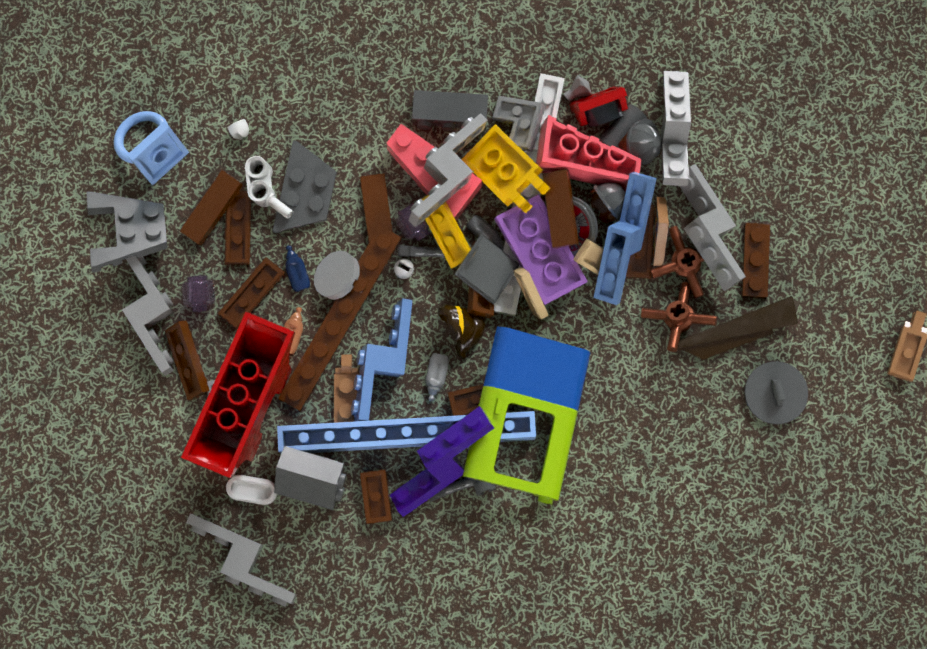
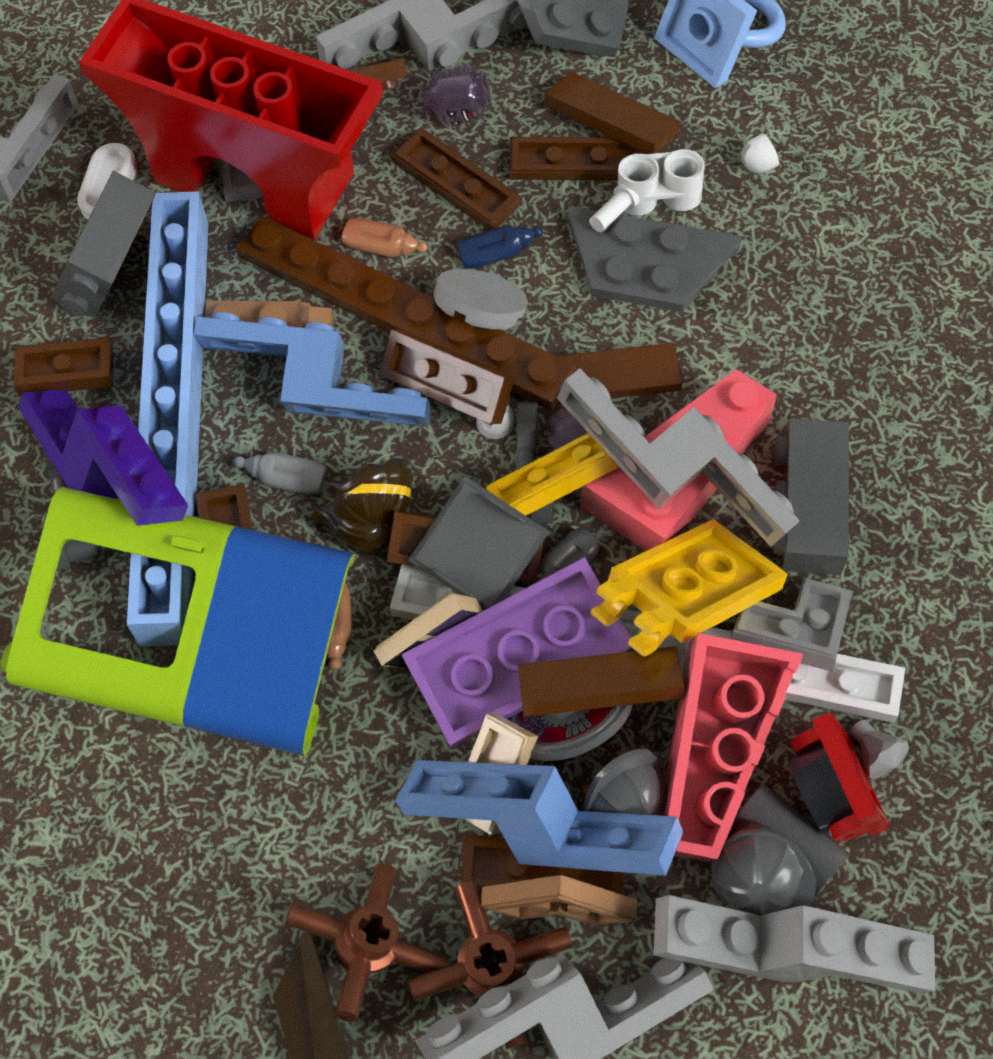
camera: 95 degrees right, 15 degrees down
none -> plate [379,330,515,424]

